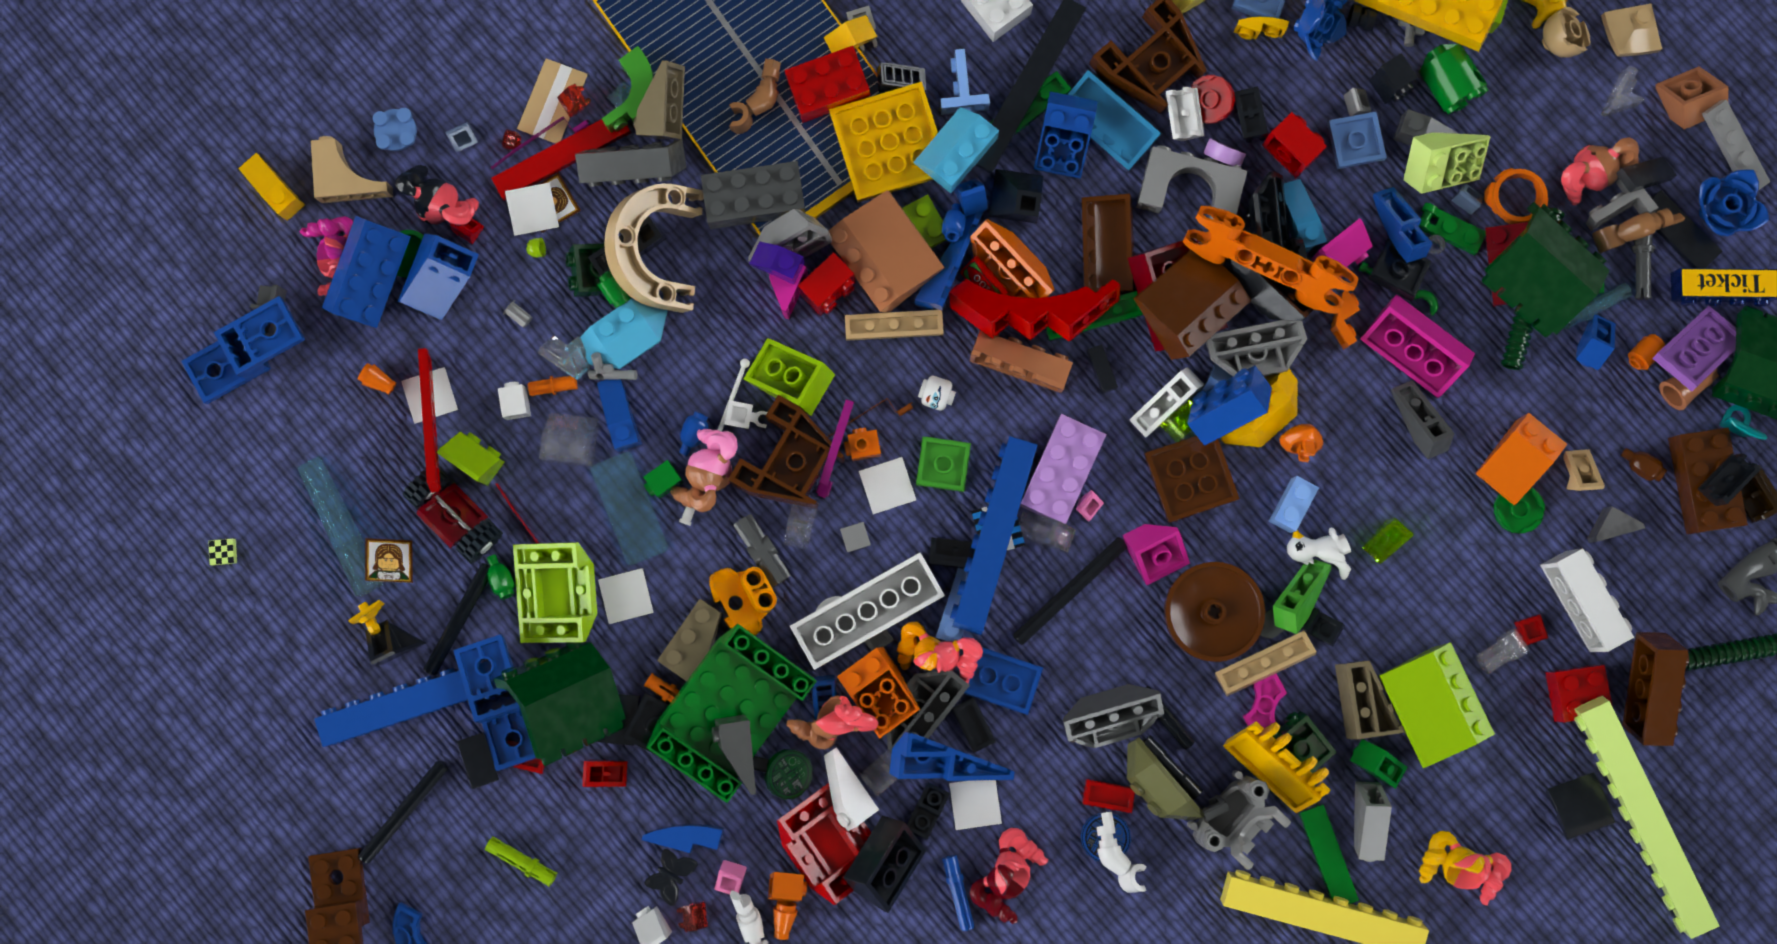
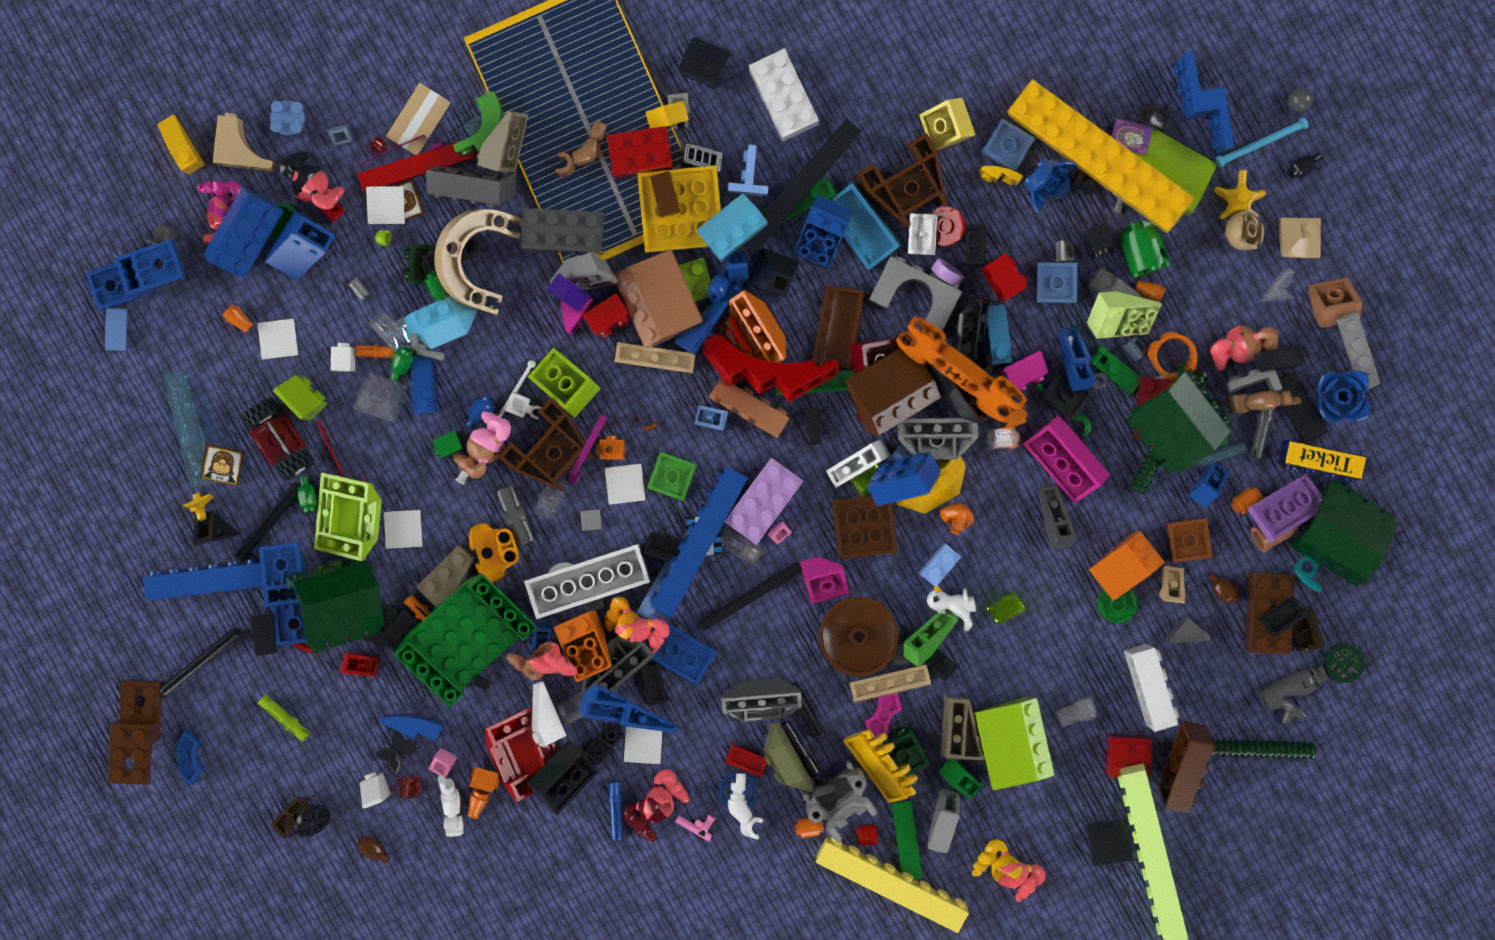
camera: 10 degrees right, 5 degrees up
tile [208,539,237,566] -> none
red tile [418,348,441,493] -> none
clear red tile [557,84,591,118] -> none
clear light blue piece [590,452,668,565] -> none
dark grey slope [712,715,756,795] -> none
dark green tile [764,749,813,800] -> none
white head [918,376,956,411] -> none
red tile [1514,614,1549,646] -> none
none -> medium blue slope [105,307,128,351]
none -> green plant [390,346,413,381]
none -> reddish brown slope [650,171,680,218]
none -> bright pink hose [675,814,715,842]
none -> medium blue slope [694,405,729,431]
none -> orange brick [795,817,824,839]
none -> red slope [856,824,878,846]
none -> clear slope [986,427,1019,450]
none -> orange cone [1135,280,1166,302]
none -> dark orange plate [1166,518,1213,563]

